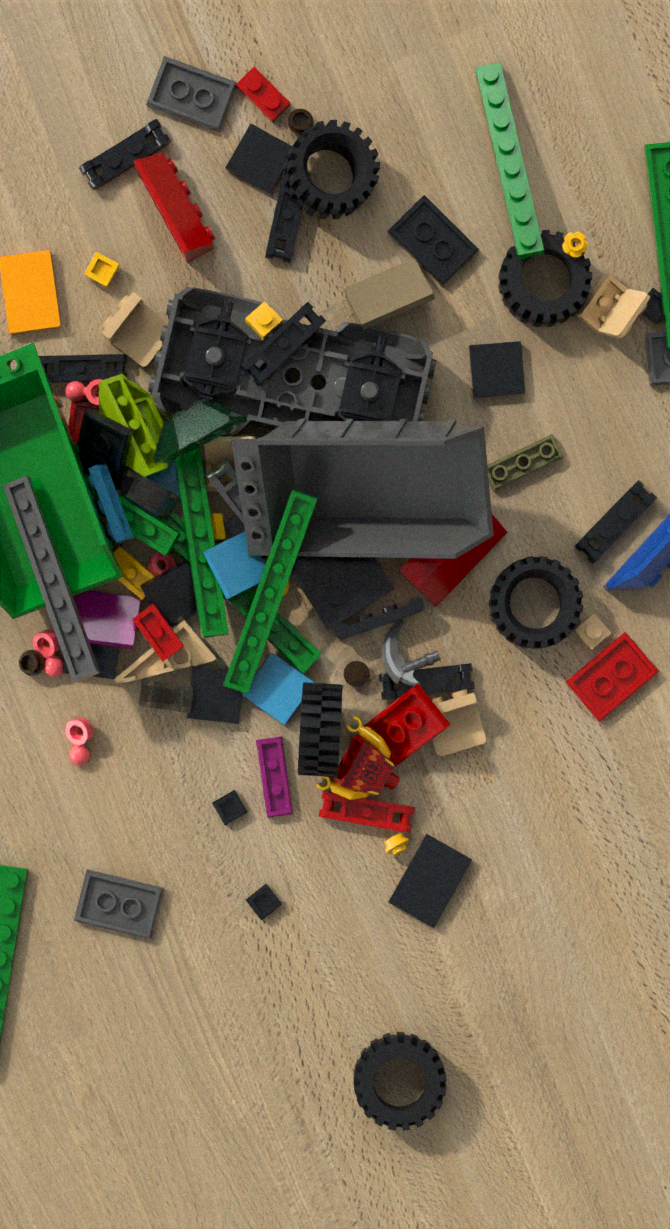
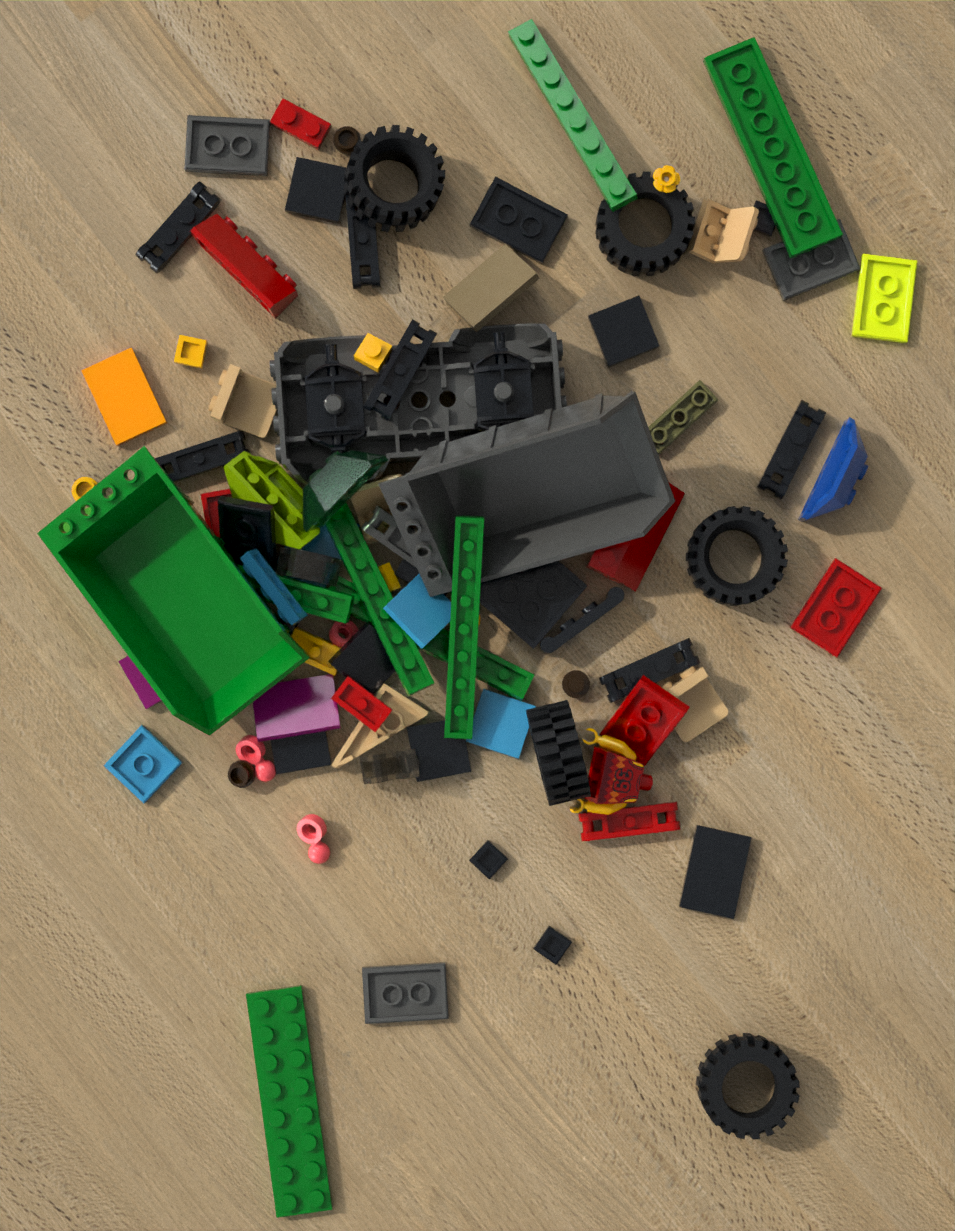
camera: 20 degrees left, 0 degrees up
dark grey plate [3,475,100,682] -> none
coral plate [65,379,102,407] -> none
magenta tile [256,736,293,818] -> none
dark grey piece [382,619,441,687] -> none
yellow plate [384,833,410,856] -> none
tan plate [574,613,611,650] -> none

